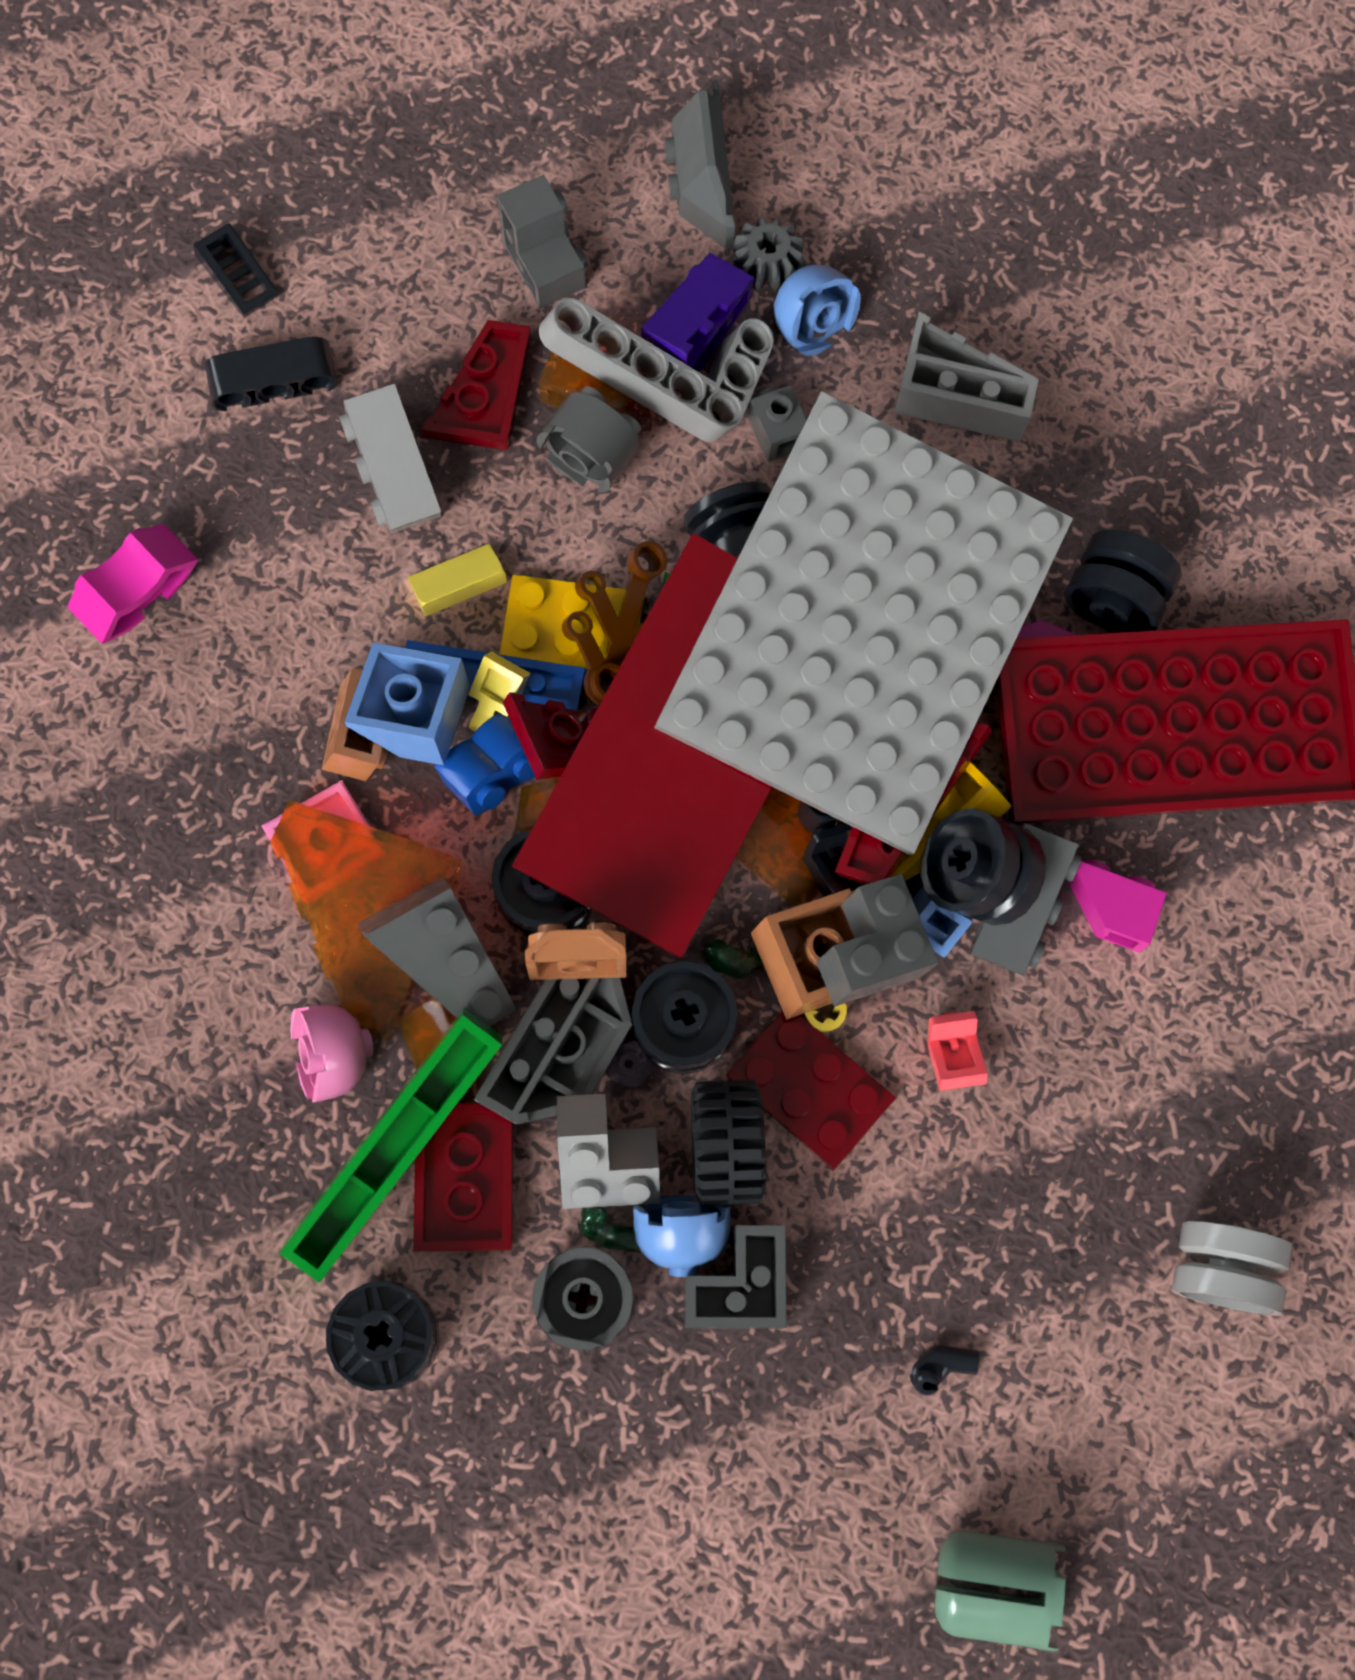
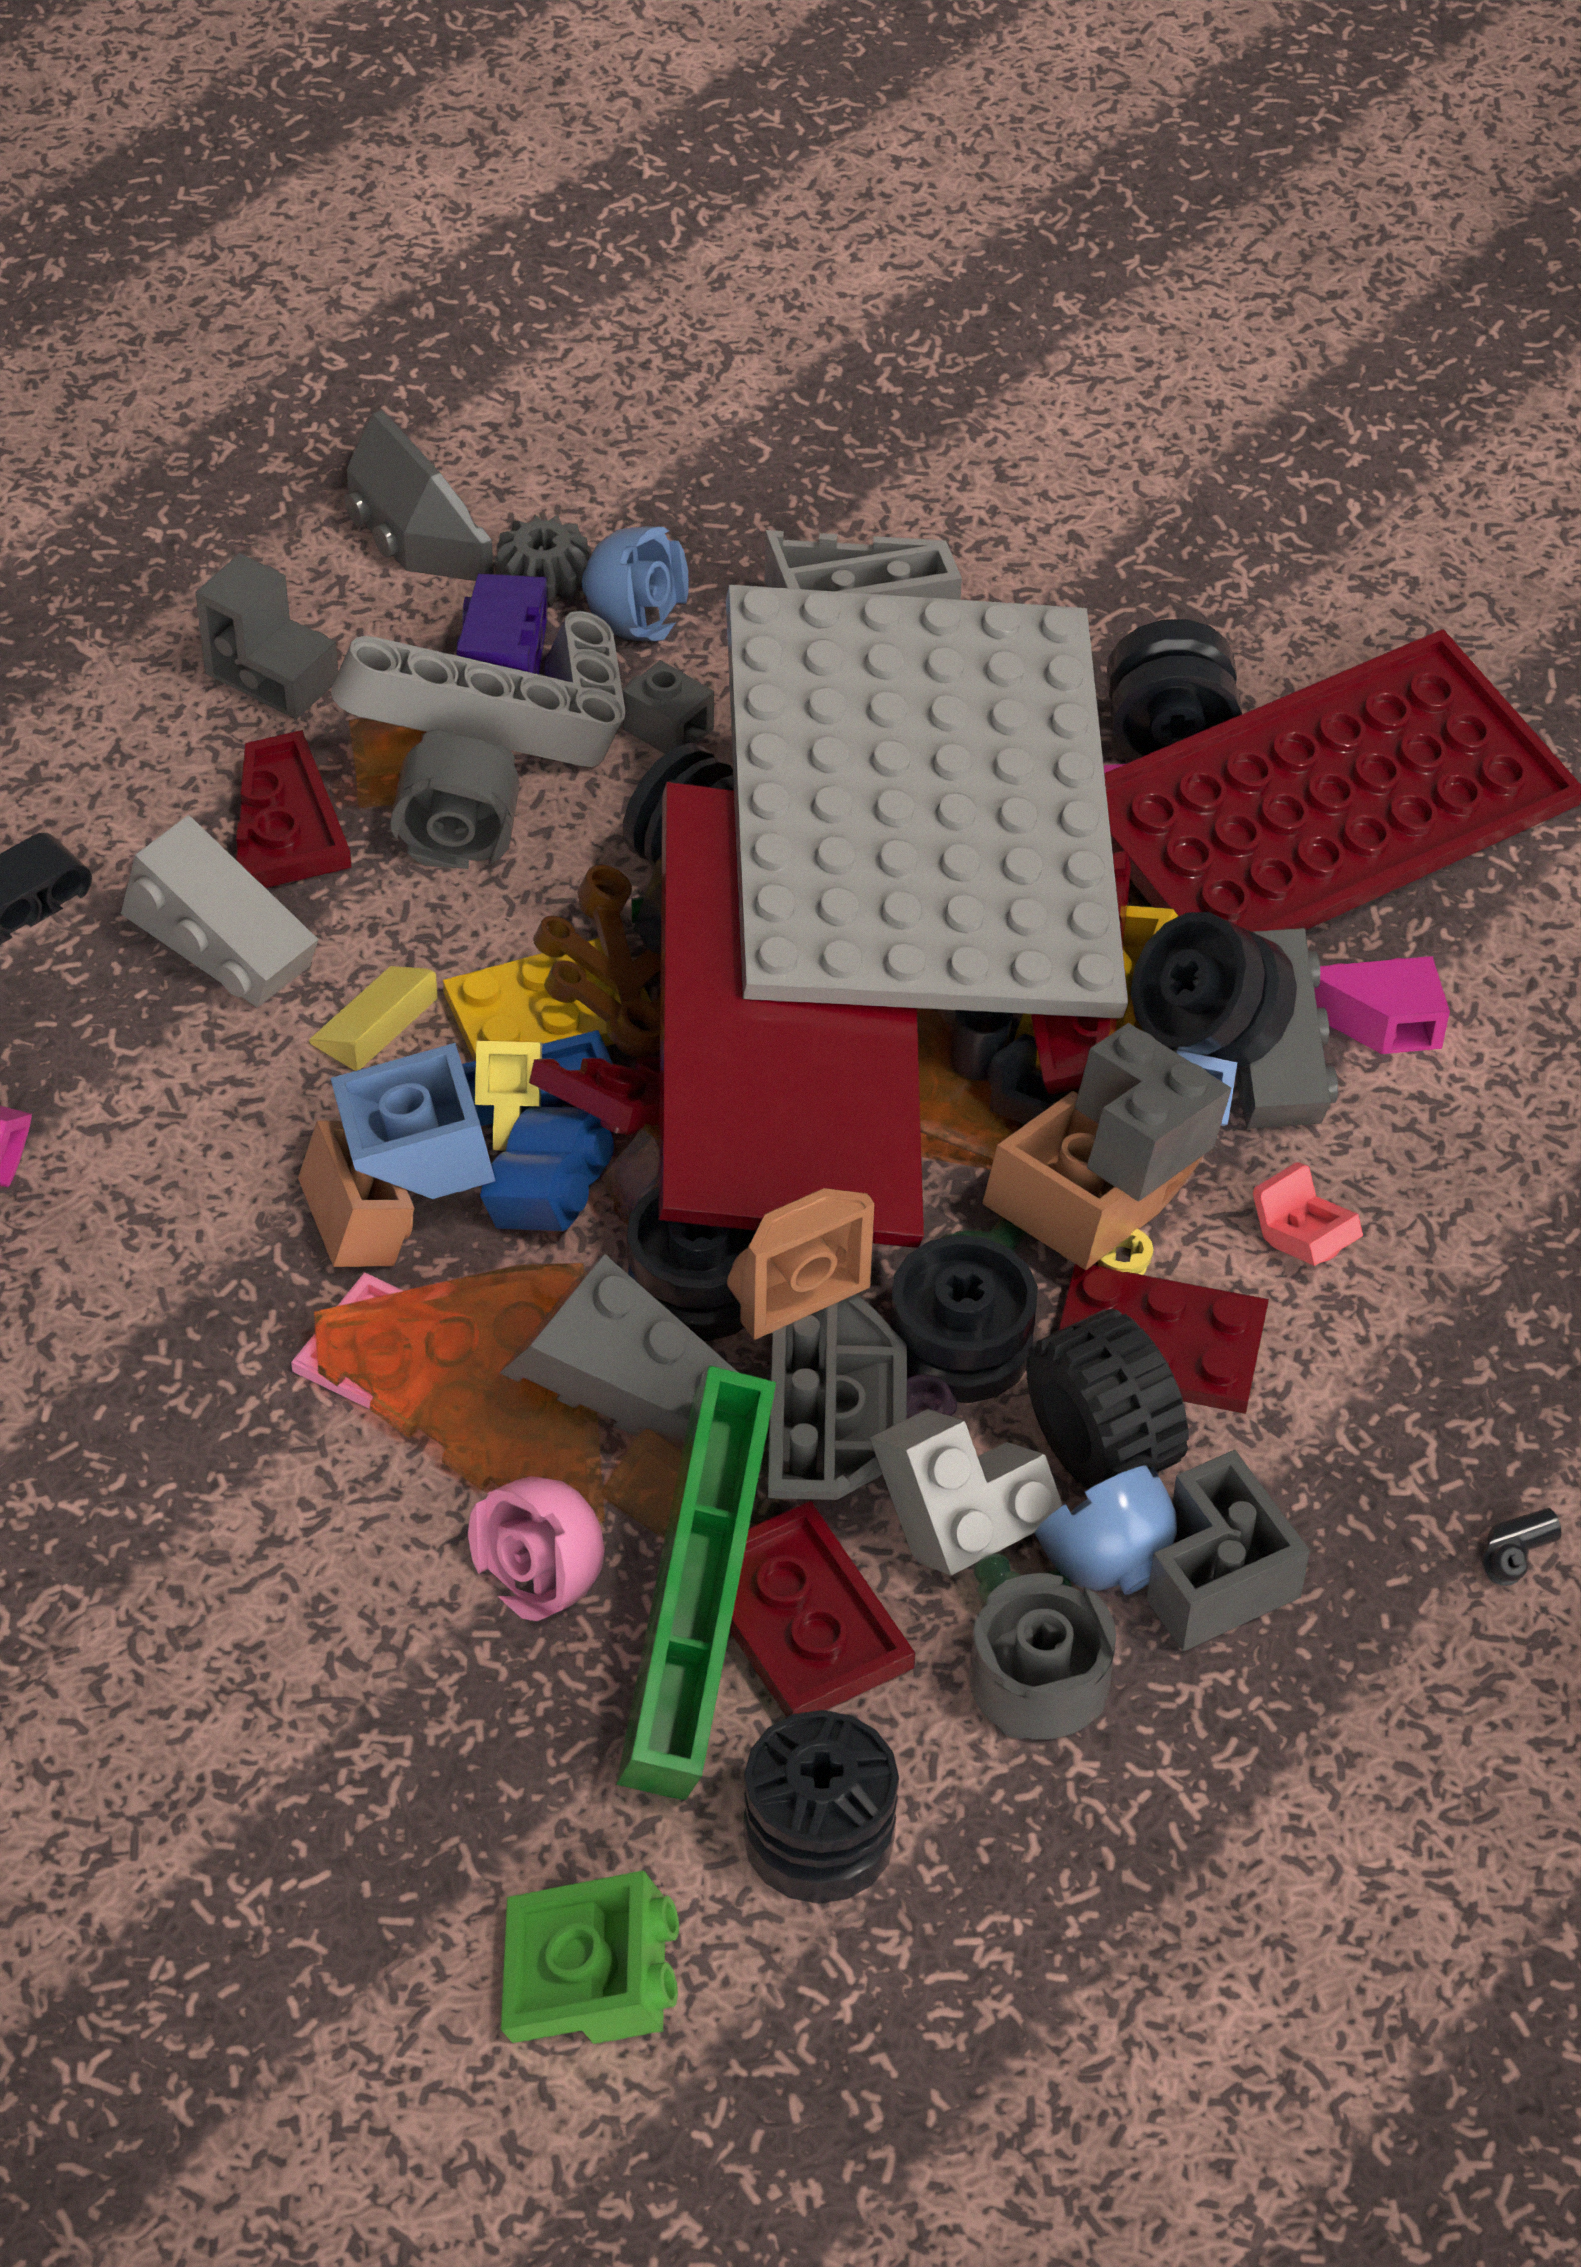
camera: 25 degrees left, 25 degrees down
none -> bright green plate [501,1870,679,2044]

